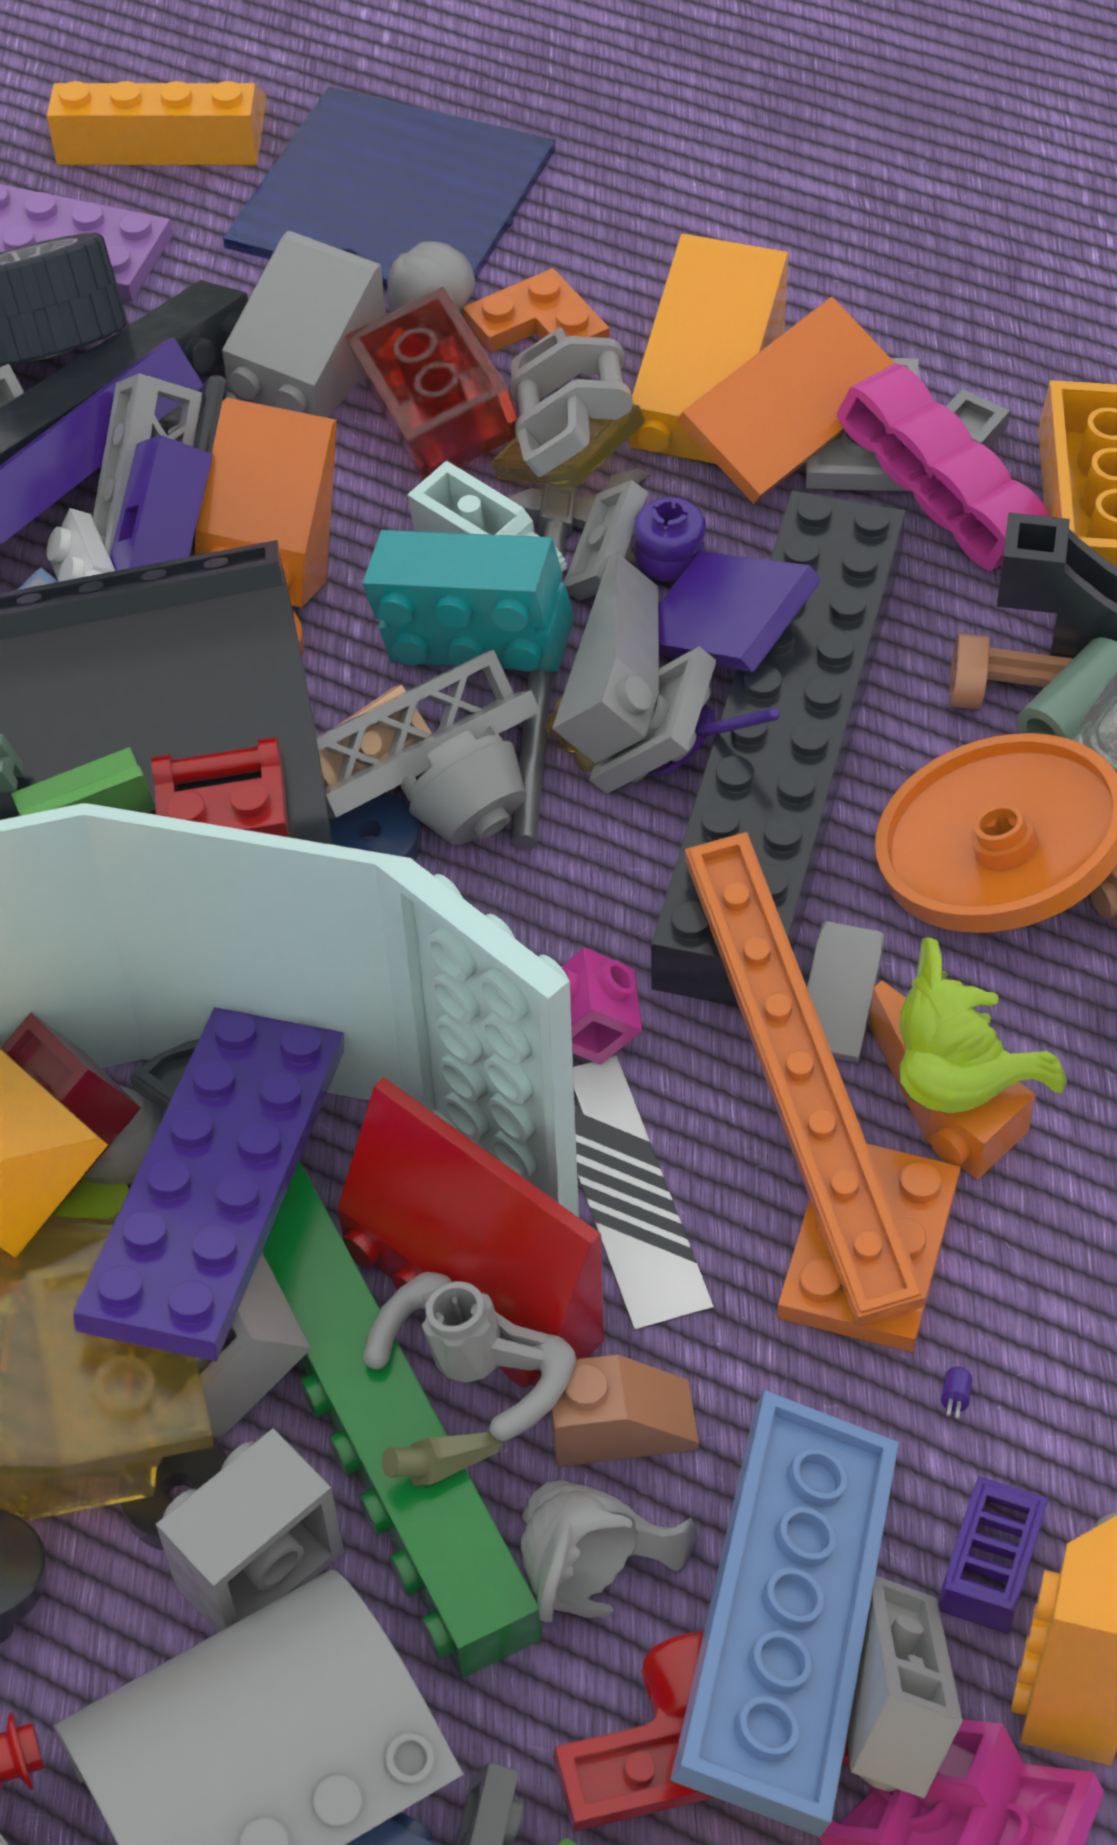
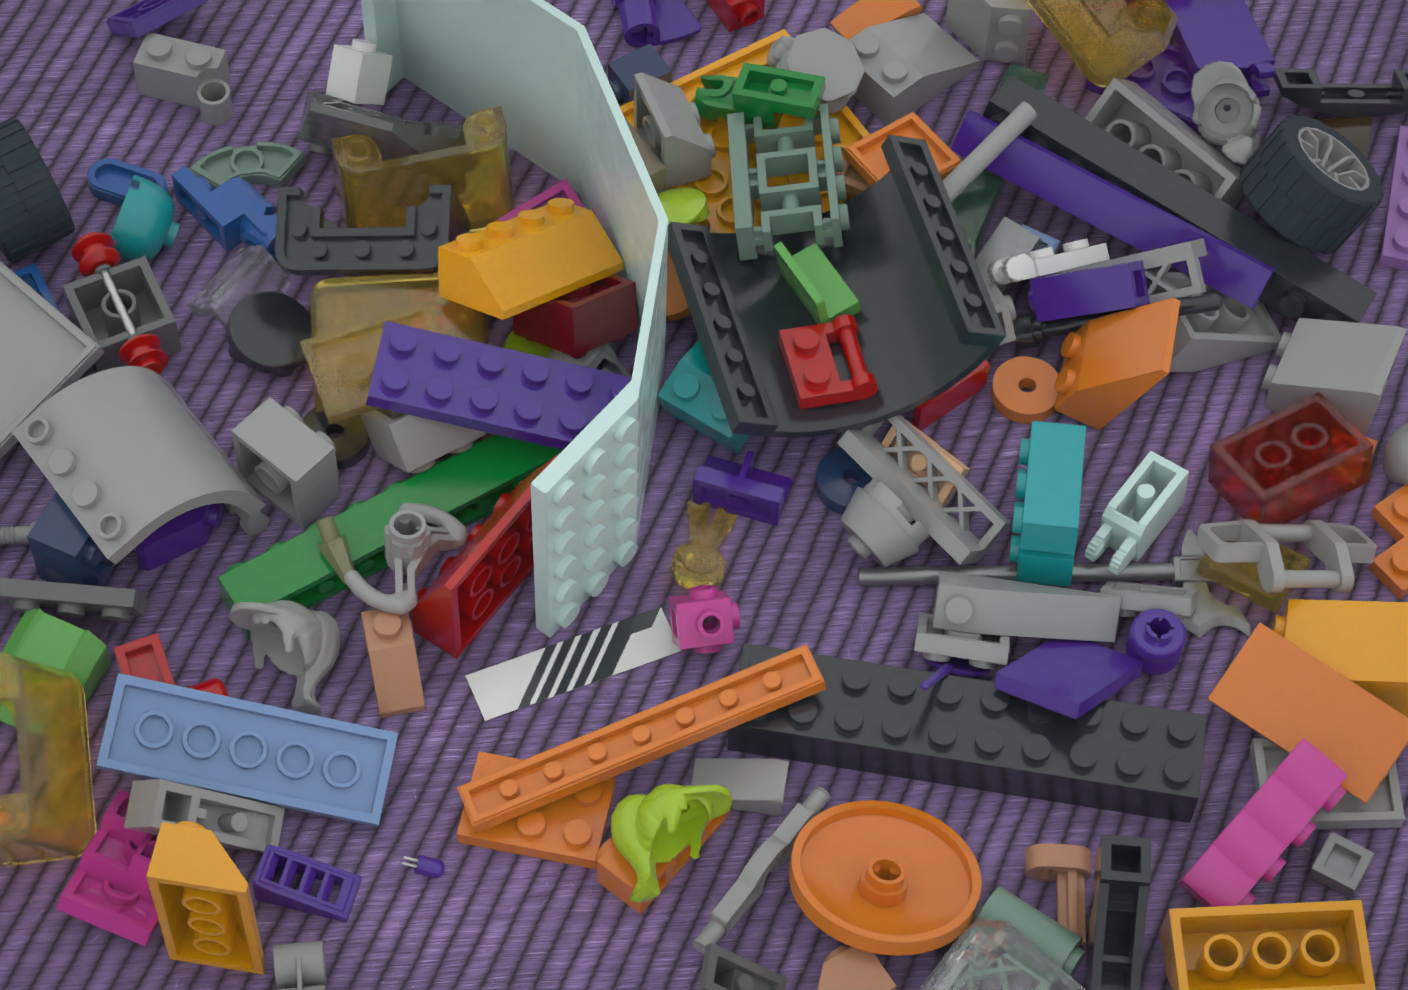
camera: 80 degrees right, 5 degrees up
none -> light grey piece [692,786,831,955]

